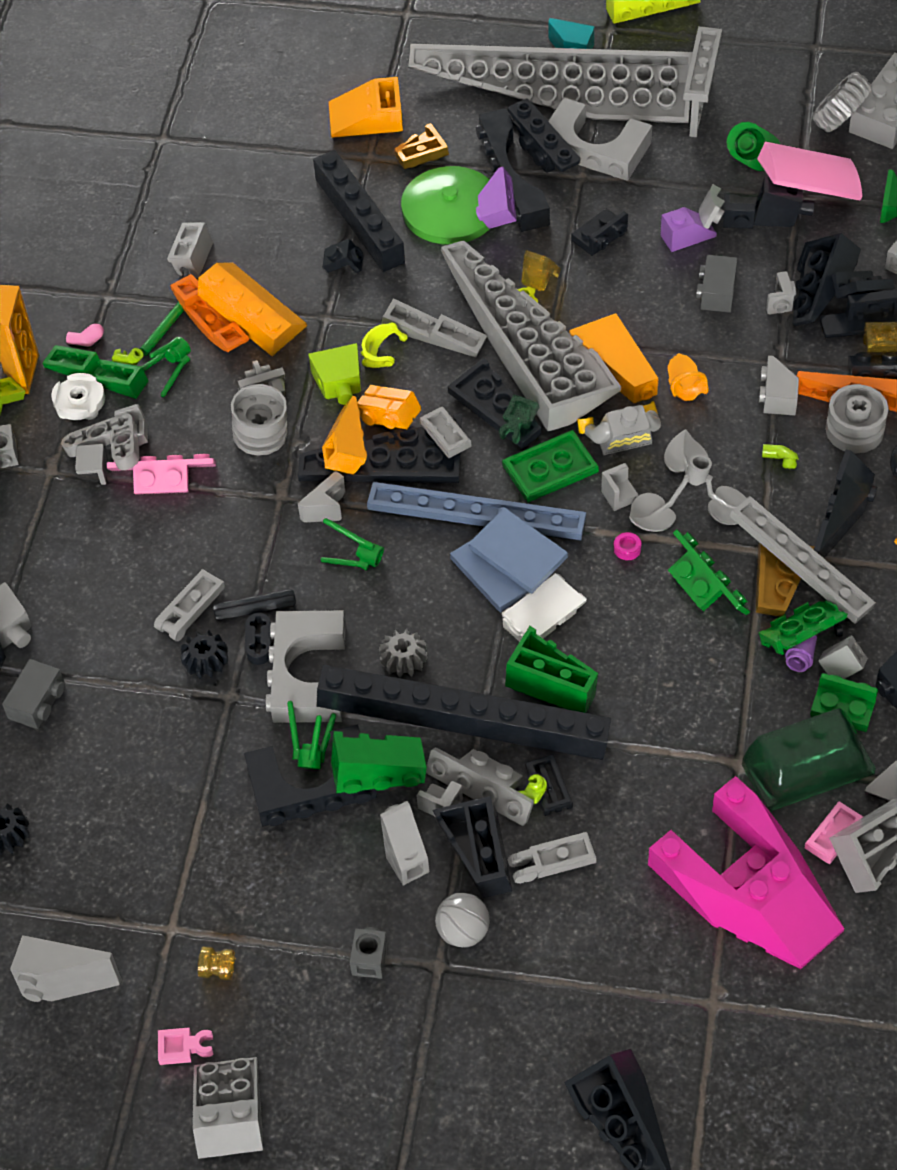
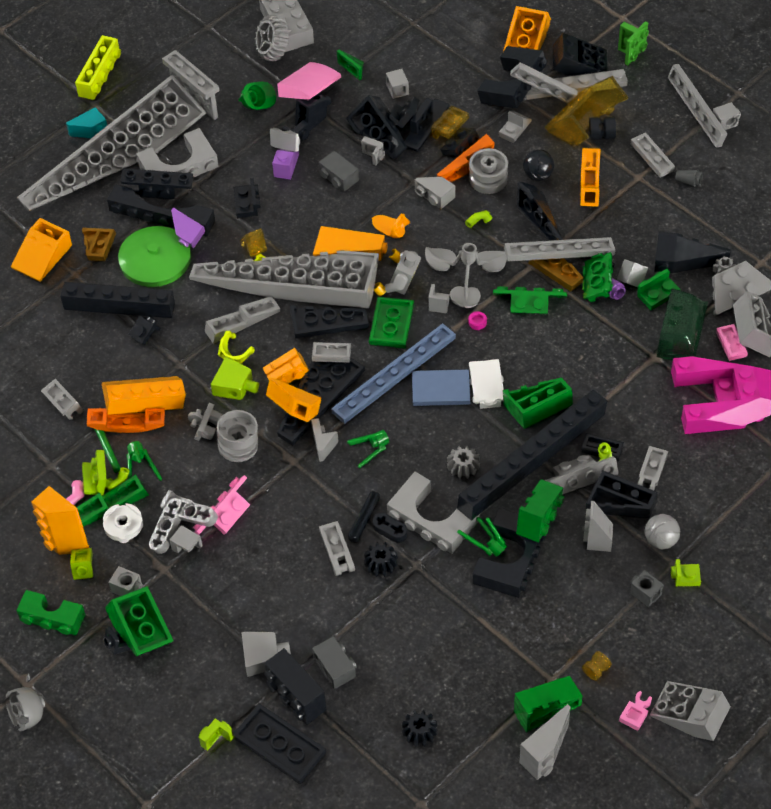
camera: 55 degrees left, 0 degrees up
light grey panel [417,781,463,816] -> none
sand blue tile [468,507,568,594] -> none
clear green plate [499,395,539,444] -> none
none -> lime bracket [82,450,107,495]
none -> green wedge [514,676,583,733]
none -> lime bracket [671,559,701,586]

